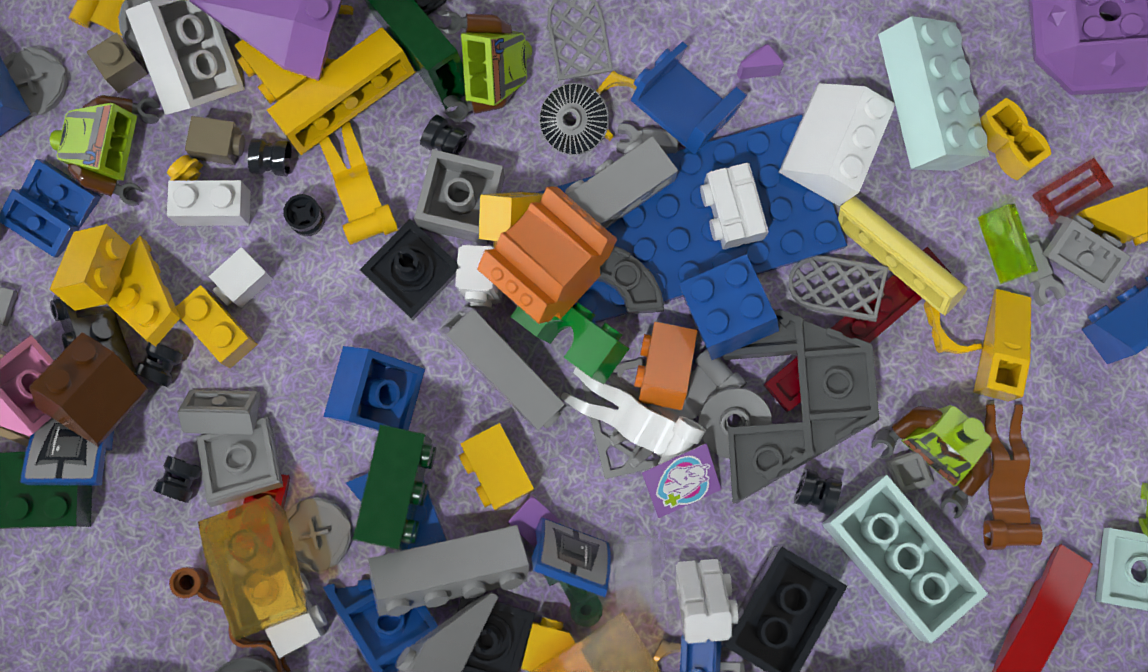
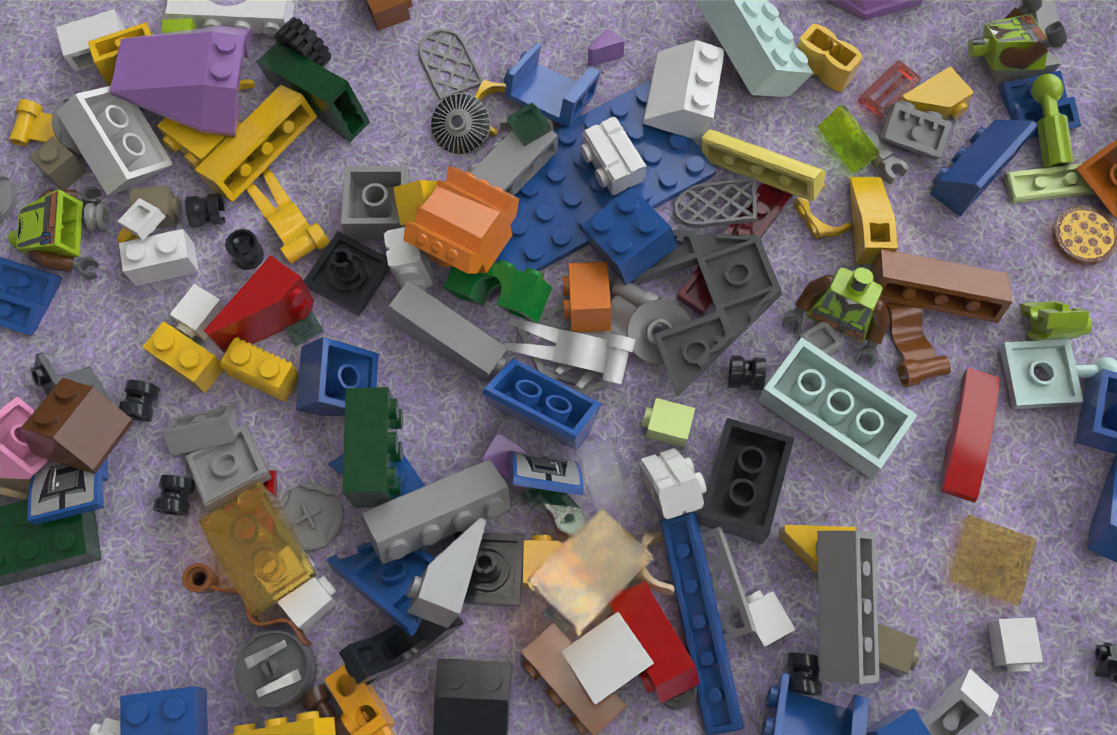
camera: 10 degrees left, 10 degrees down
yellow brick [50,224,131,311] -> none
yellow wing [107,235,180,347] -> none
black wheel [420,114,469,155] -> none
torso [437,9,533,122] -> none
yellow brick [458,423,535,511] -> none
dark grey tile [596,246,664,314] -> none
sticker [641,443,721,518] -> none
none -> light grey bush [84,202,110,231]
none -> white plate [117,198,166,240]
none -> red slope [204,255,314,354]
none -> yellow brick [220,337,299,402]
none -> tile [284,311,324,347]
none -> blue slope [482,358,601,450]
none -> clear green tile [506,102,551,146]
none -> yellowish green brick [642,398,695,448]
none -> brick [870,249,1013,323]

